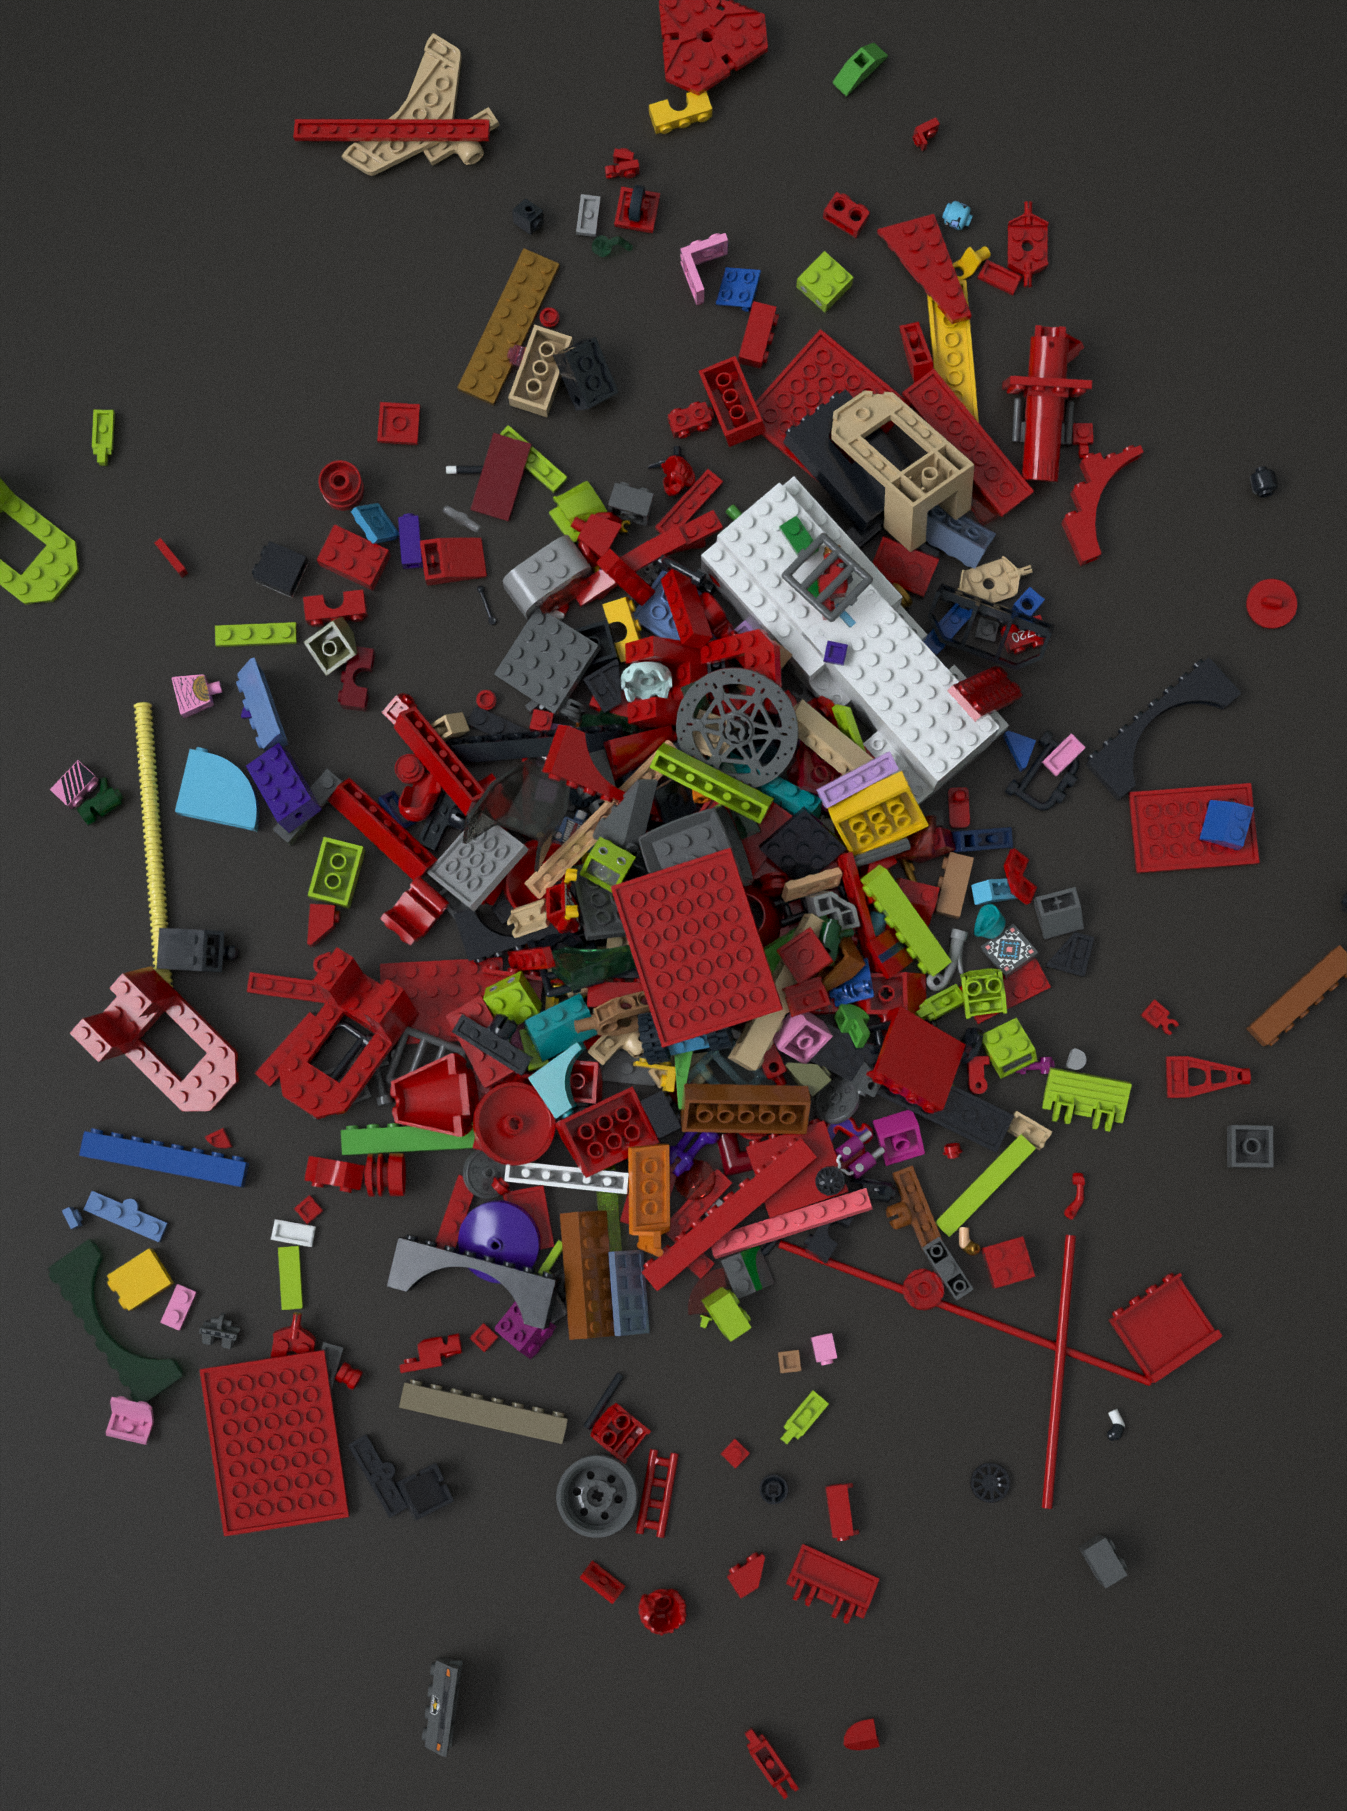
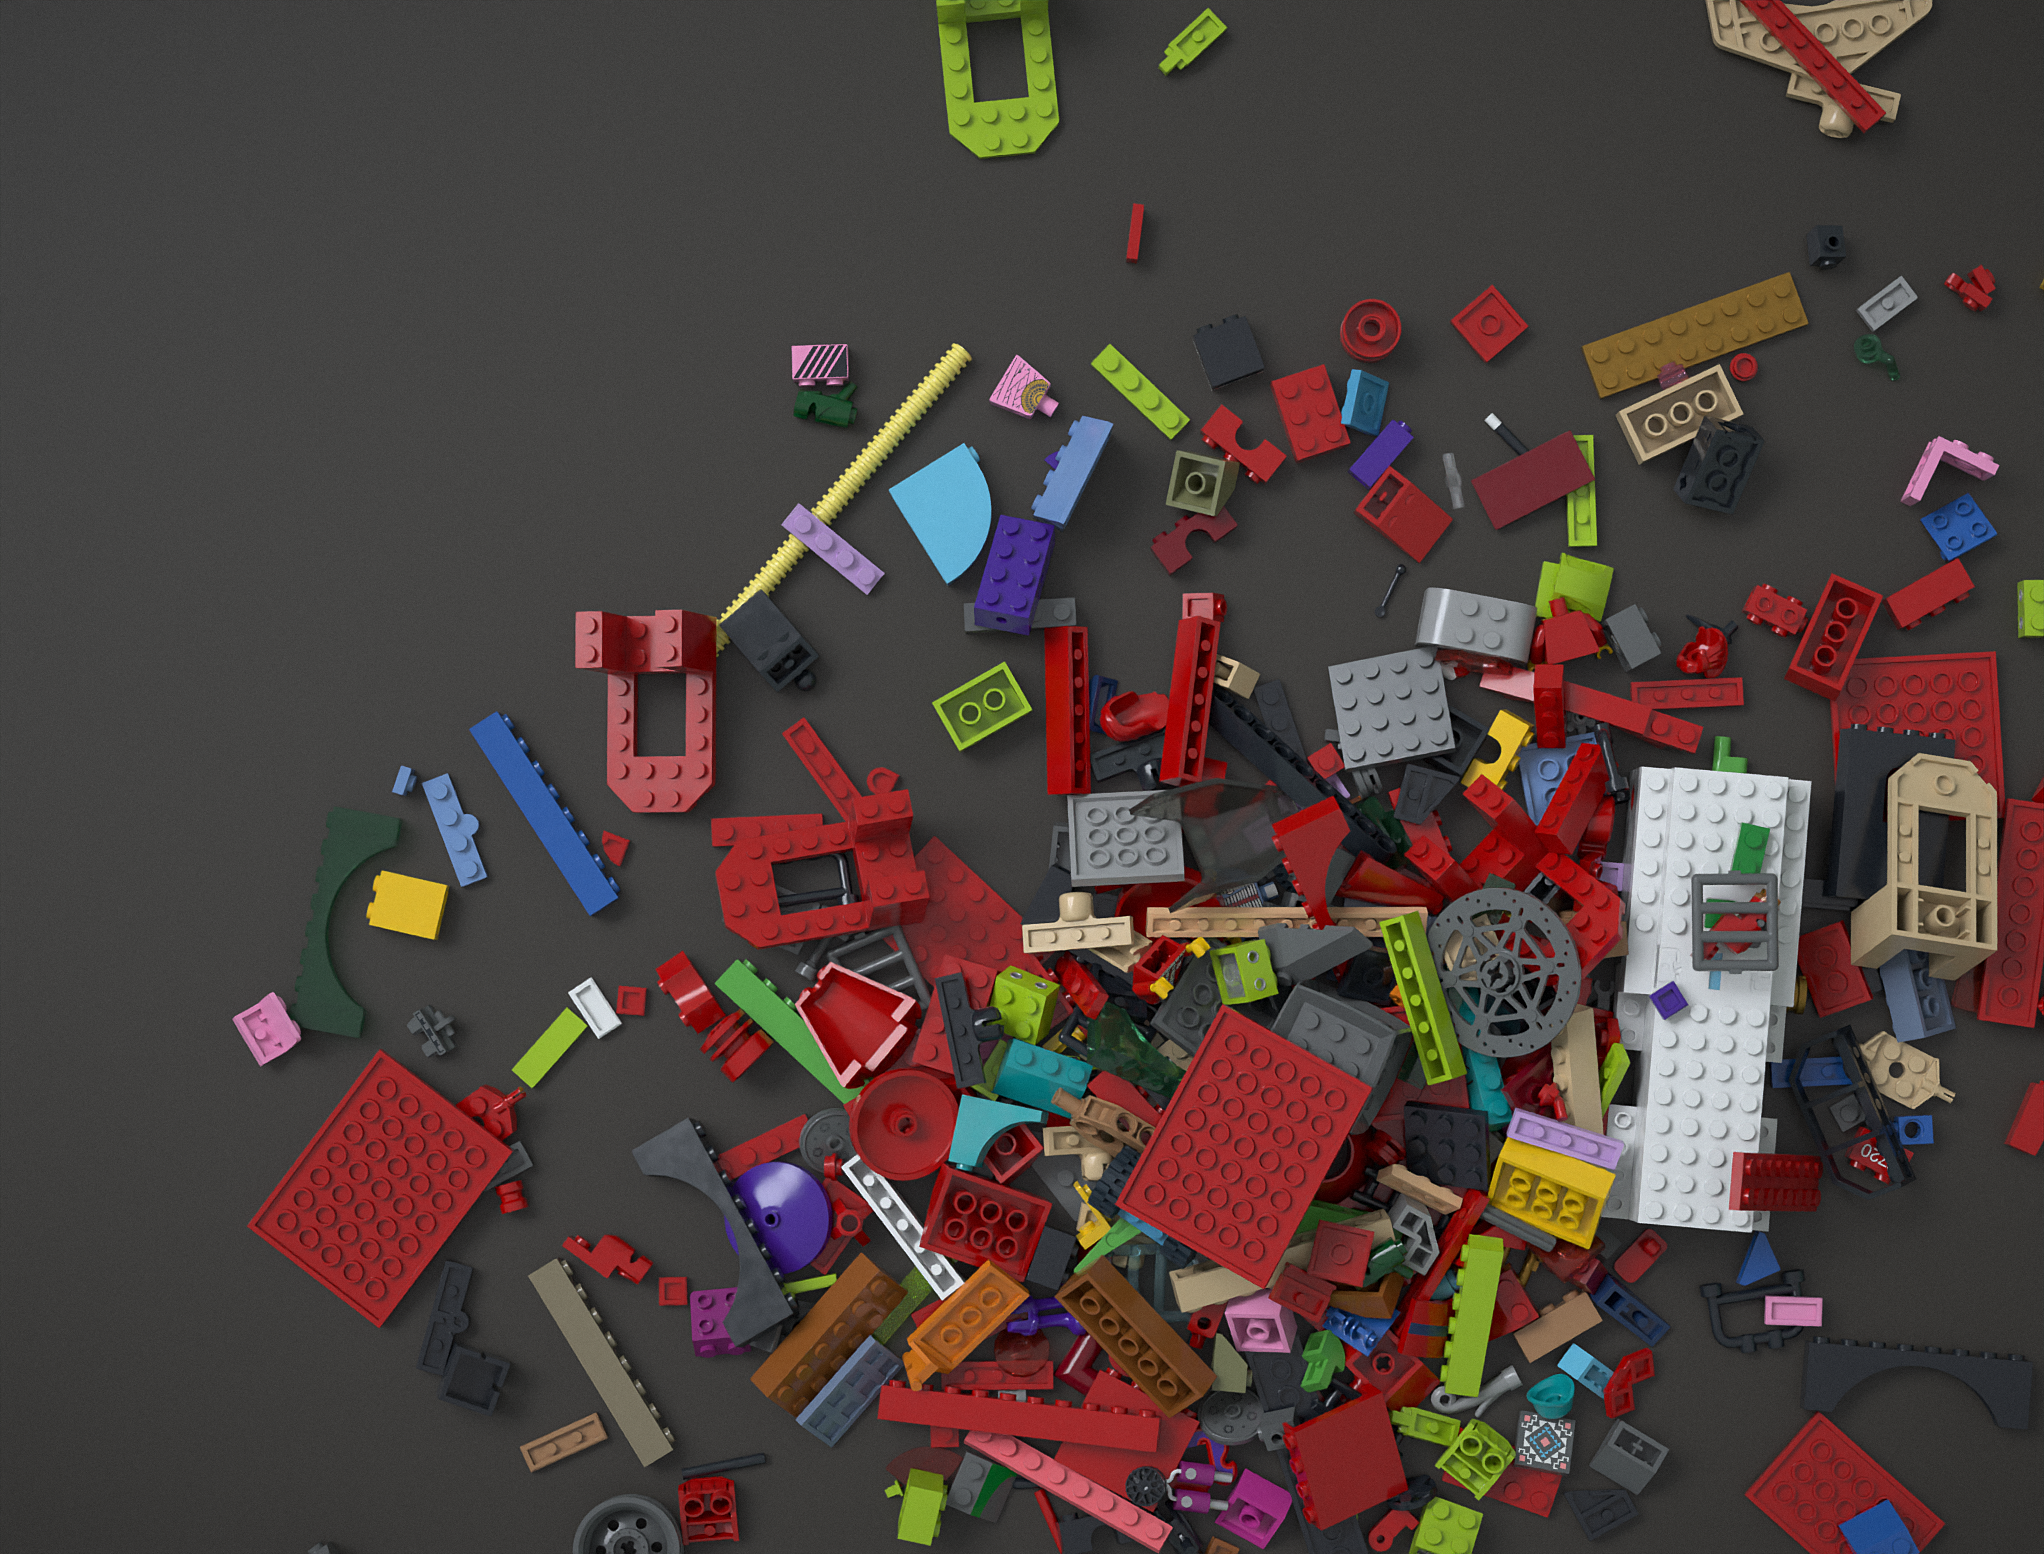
camera: 45 degrees right, 5 degrees up
bright pink plate [160,1284,197,1331] -> none
red slope [307,904,340,947] -> none
red piece [380,876,450,946] -> none
red plate [395,754,425,784] -> none
red plate [476,690,497,710] -> none
red plate [614,185,660,233] -> none
light aqua plate [621,661,672,702] -> none
none -> medium nougat tile [520,1412,608,1473]
none -> lavender plate [781,503,884,595]
none -> red rock [830,1198,874,1247]
none -> tan plate [1022,892,1135,954]
none -> red plate [1537,1082,1568,1122]

